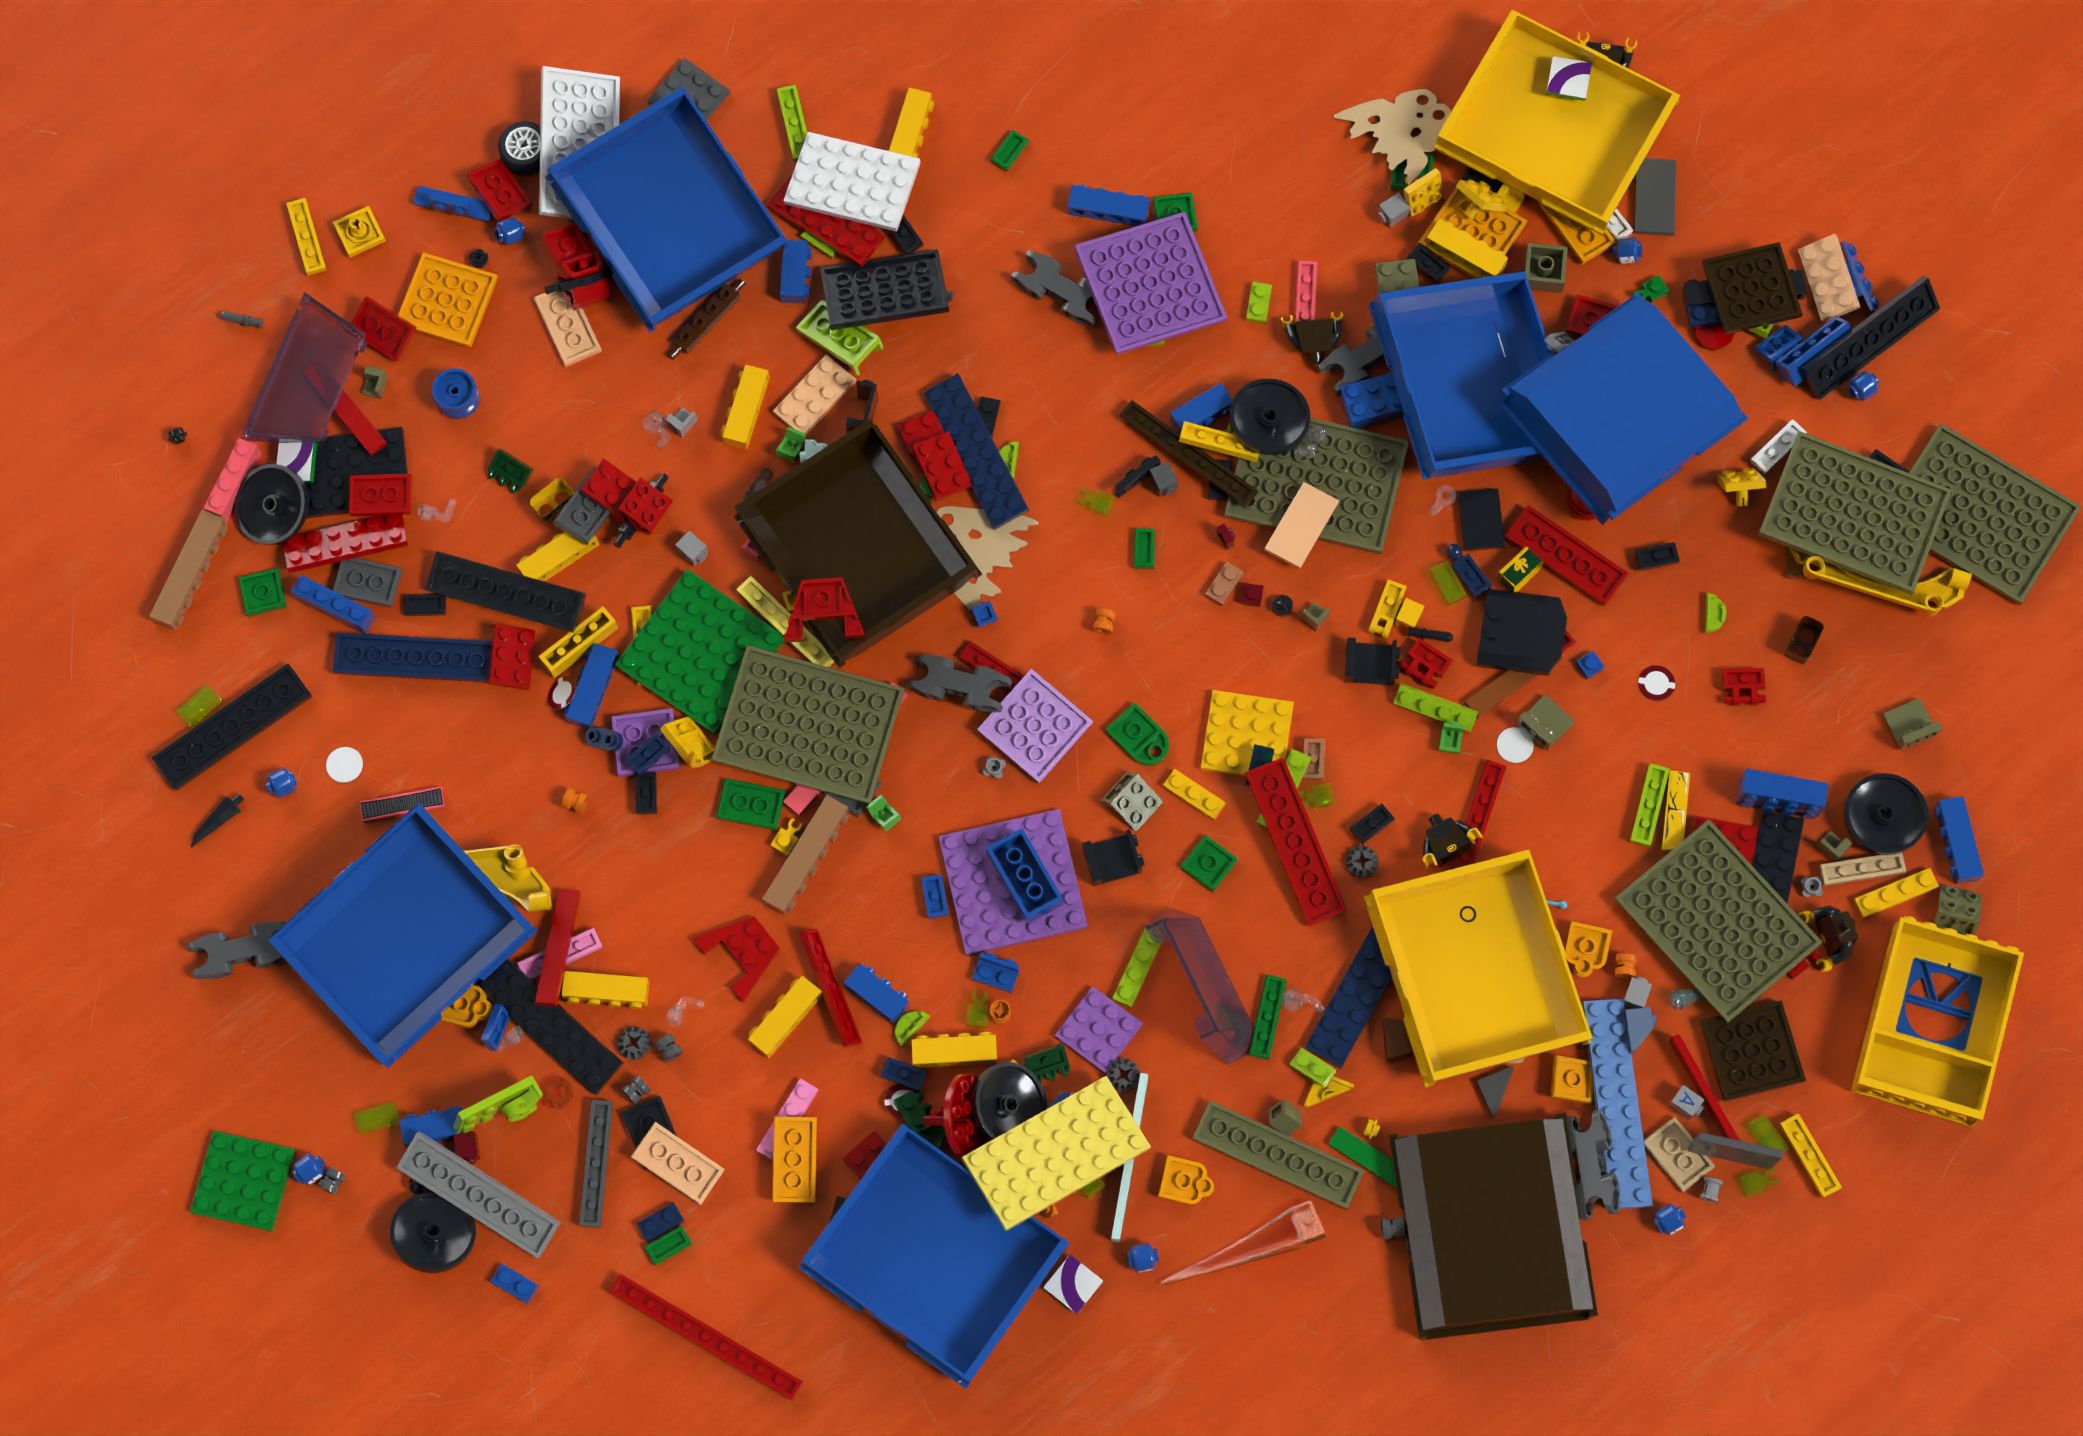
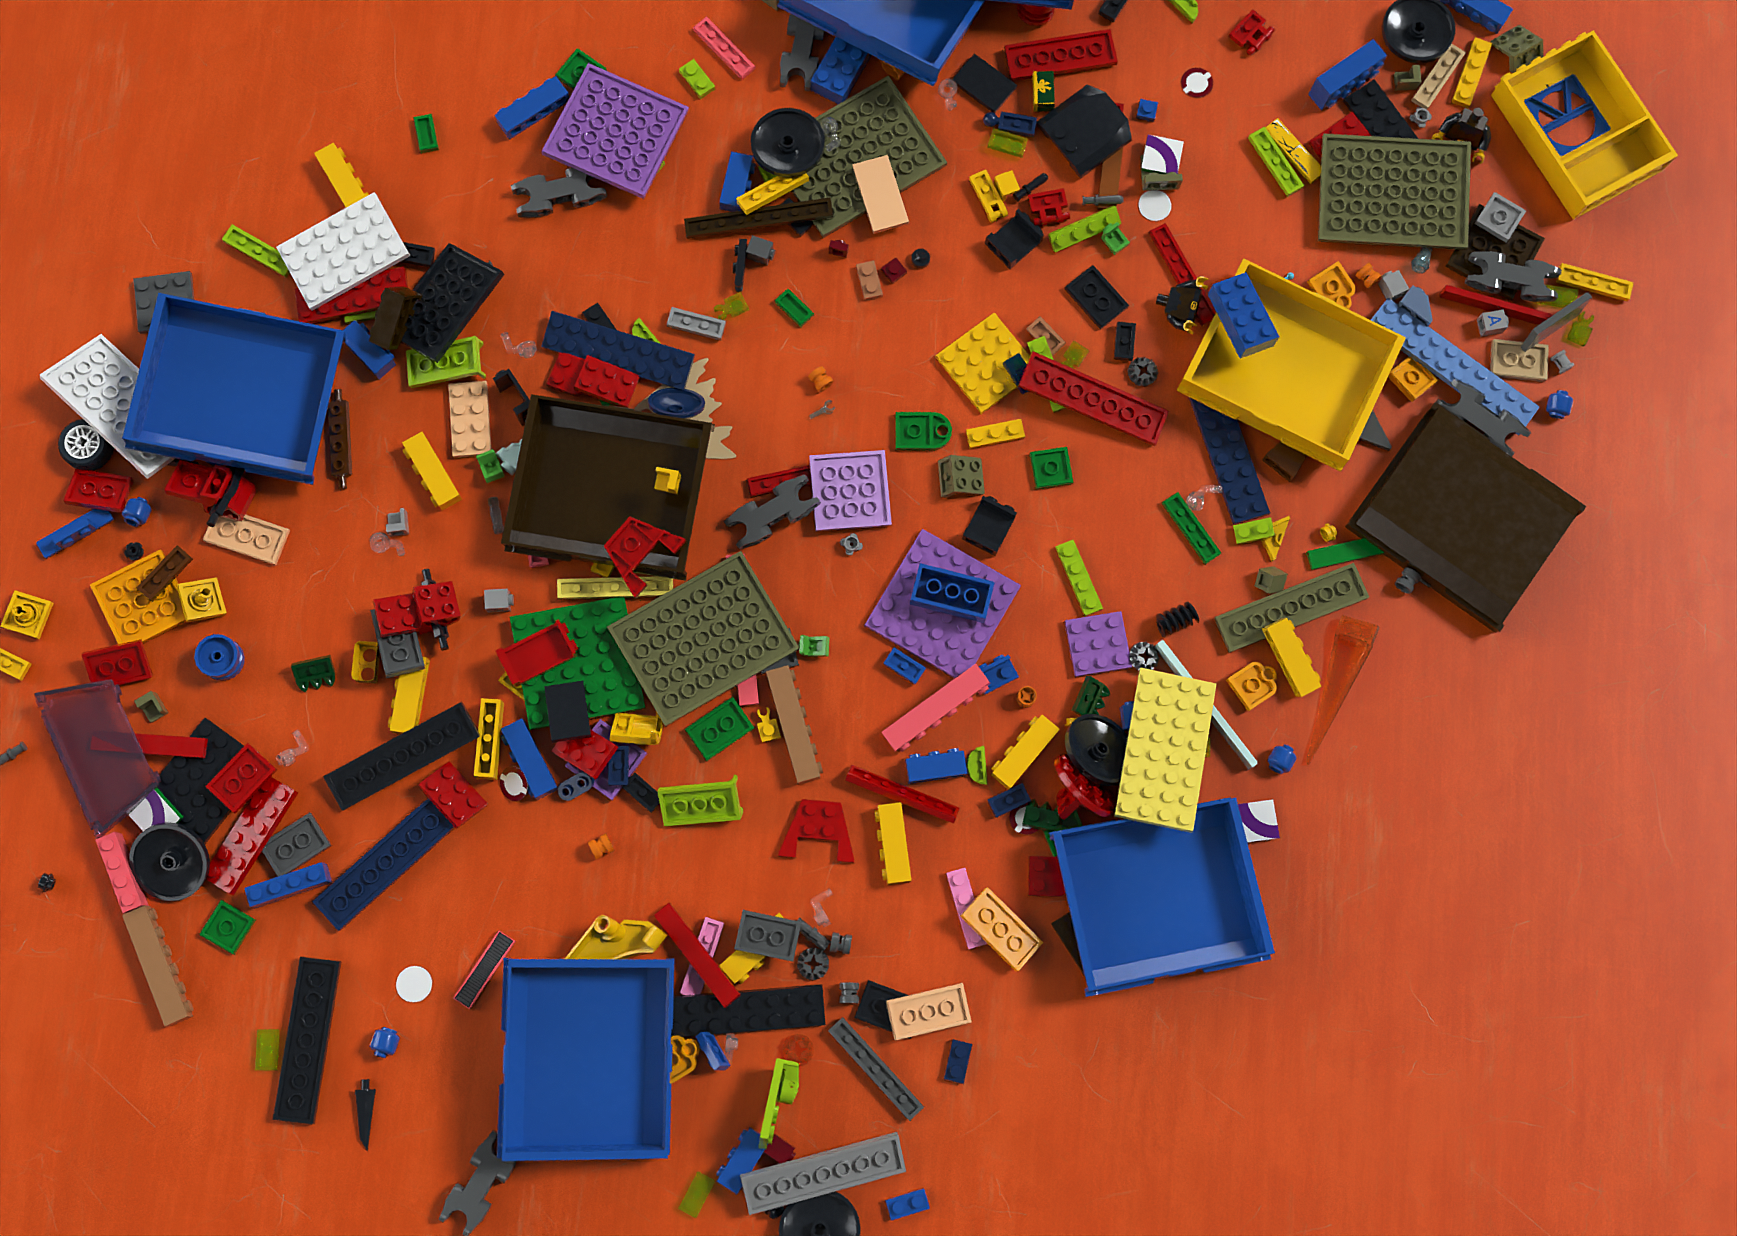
camera: 55 degrees left, 5 degrees up
black tile [404,594,446,616] -> none
red plate [609,1274,803,1401] -> none
green tile [645,1225,692,1266] -> none
clear neon green plate [966,990,989,1028] -> none
blue plate [970,601,998,628] -> none
windscreen [1145,908,1254,1065] -> none
dark brown torso [1281,312,1343,365] -> none
olive panel [1301,602,1331,631] -> none
none -> reddish brown plate [137,545,193,602]
none -> yellow plate [177,577,227,622]
none -> dark brown wedge [369,286,423,350]
none -> red panel [495,619,578,688]
none -> clear plate [501,332,537,358]
none -> black tile [544,681,591,743]
none -> red plate [551,729,618,780]
none -> dark blue dish [648,388,705,419]
none -> yellow panel [654,467,681,494]
none -> lime plate [657,775,744,826]
none -> light grey plate [667,307,726,340]
none -> dark grey plate [734,910,801,962]
none -> dark grey pin [797,918,831,952]
none -> clear light blue hand [809,400,835,419]
none -> coral brick [882,664,991,752]
none -> black tile [1065,265,1129,330]
none -> dark grey piece [1082,195,1124,206]
none -> tile [1141,134,1184,174]
none -> black piece [1156,602,1199,638]
none -> blue brick [1208,272,1279,359]
none -> yellow brick [1262,618,1322,697]
none -> dark grey piece [1465,251,1562,302]
none -> light grey plate [1474,192,1526,242]

